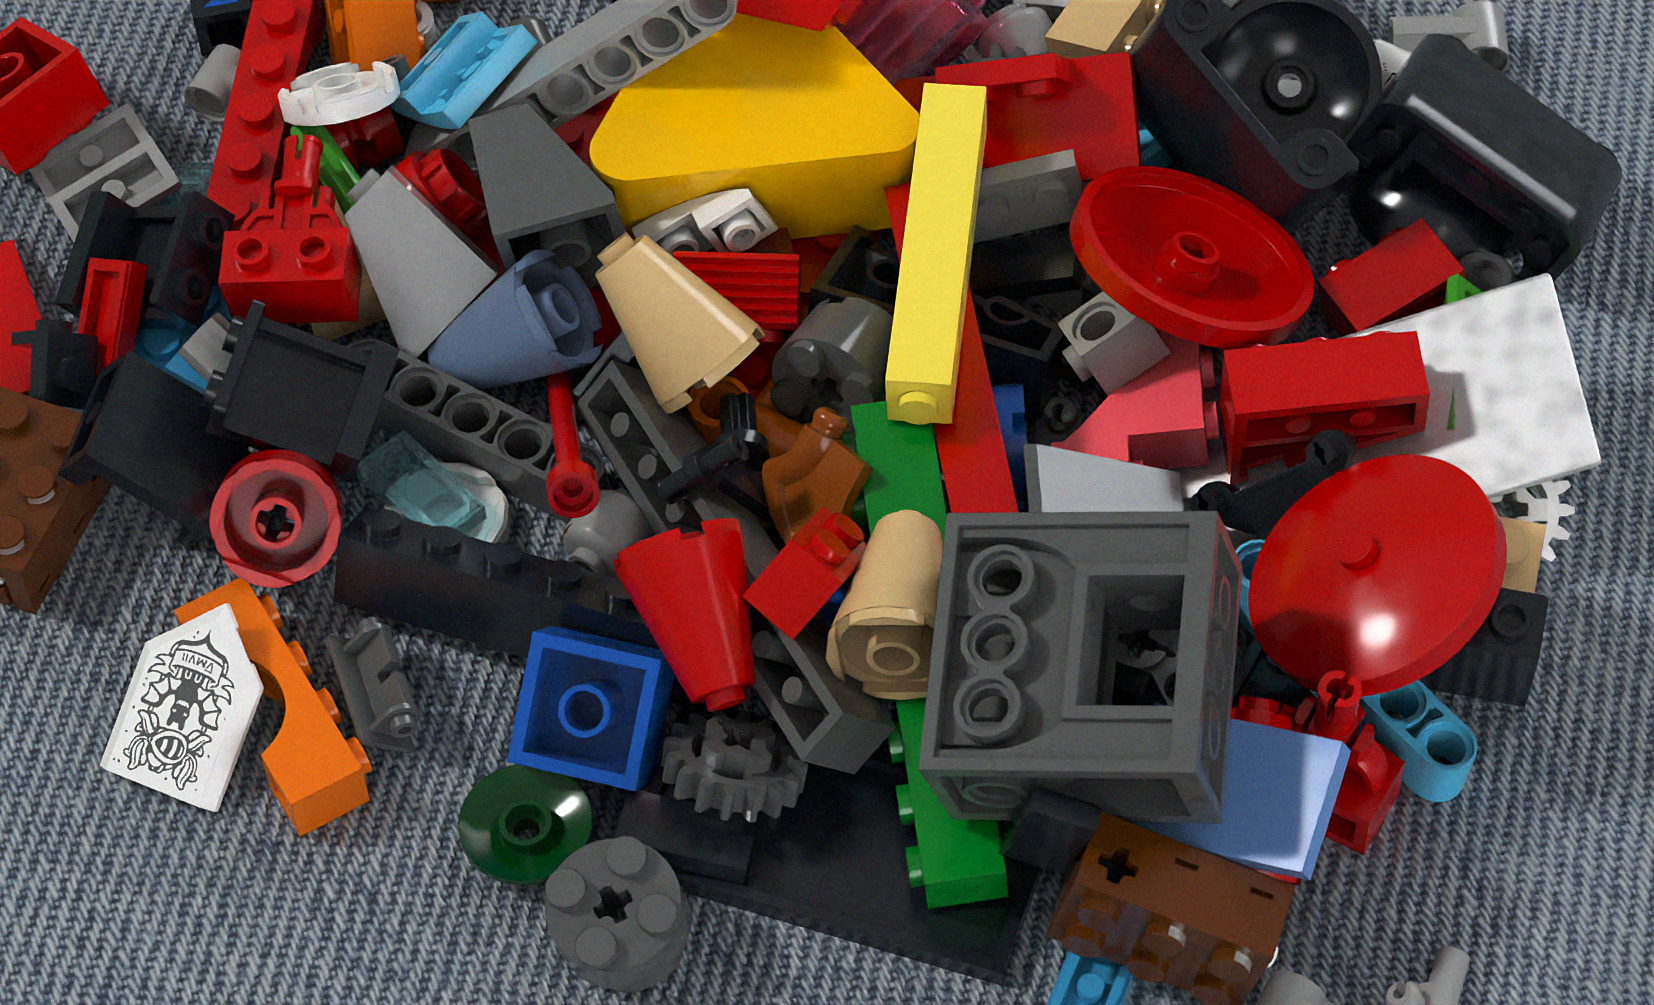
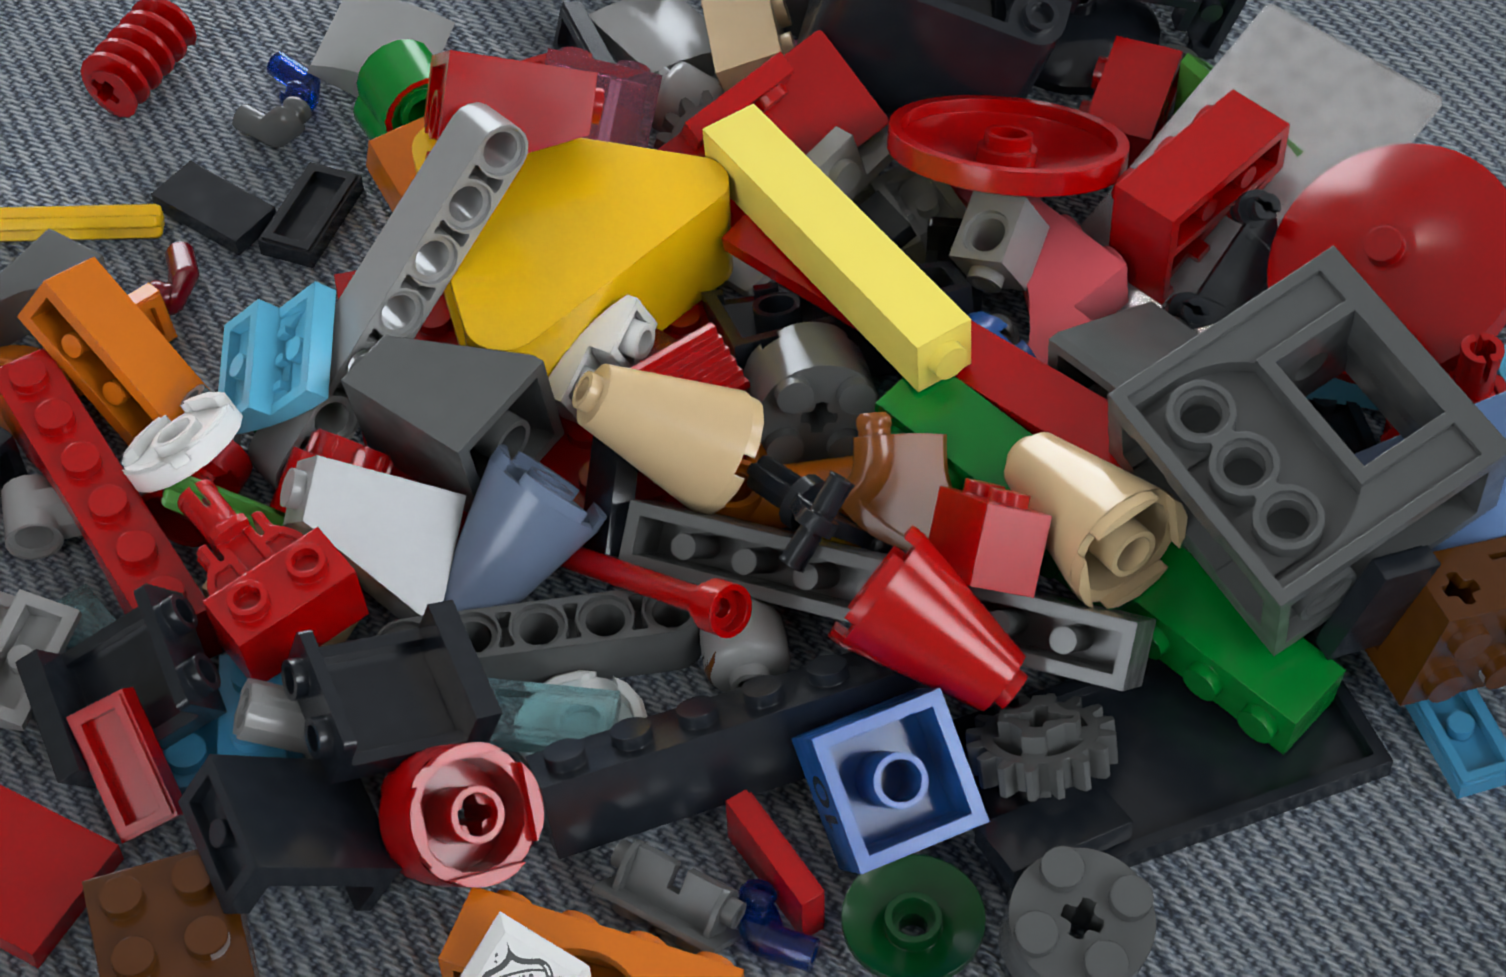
camera: 40 degrees left, 5 degrees down
black bracket [11,320,98,412] -> none
none -> red tile [725,789,825,940]
none -> clear blue arm [737,879,820,973]

